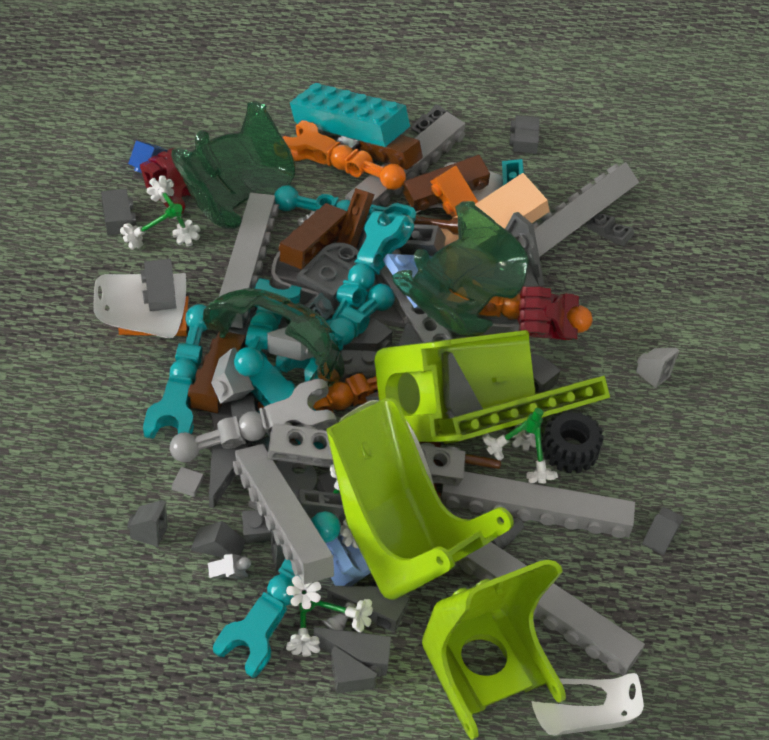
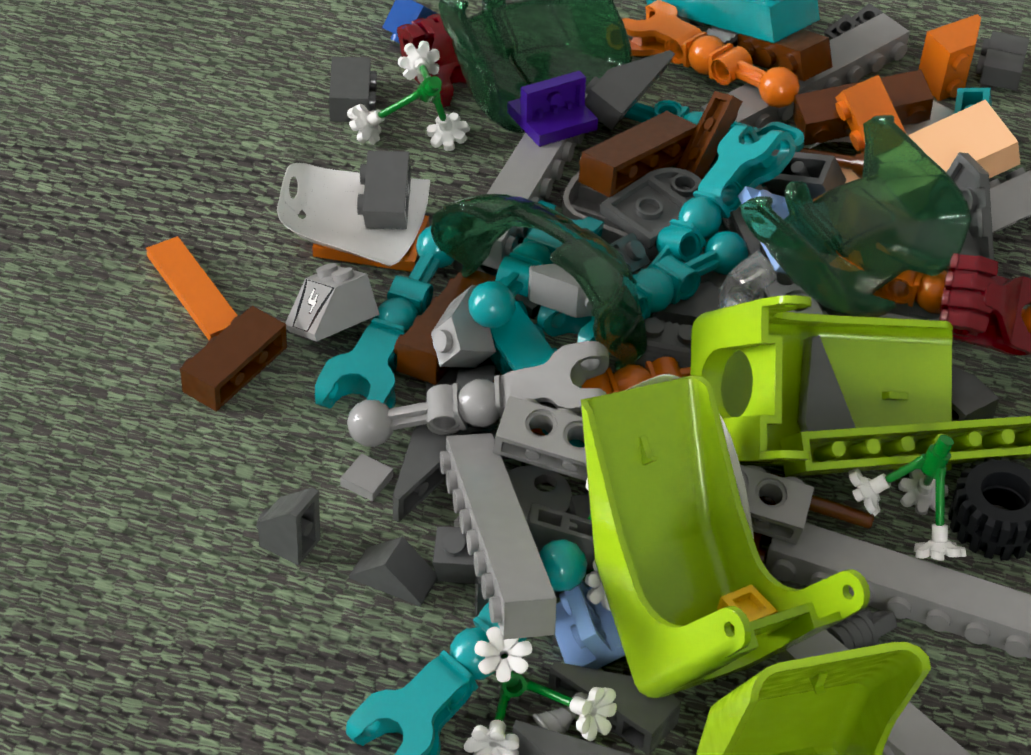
camera: 15 degrees right, 5 degrees down
light grey piece [208,554,251,579] -> none
none -> orange tile [146,236,238,340]
none -> reddish brown brick [180,306,287,412]
none -> light grey slope [285,263,379,342]
none -> dark purple bracket [507,70,598,147]
none -> dark grey slope [585,50,675,130]
none -> yellow tile [717,584,778,626]
none -> clear cylinder [718,251,778,309]
none -> orange slope [918,14,981,101]

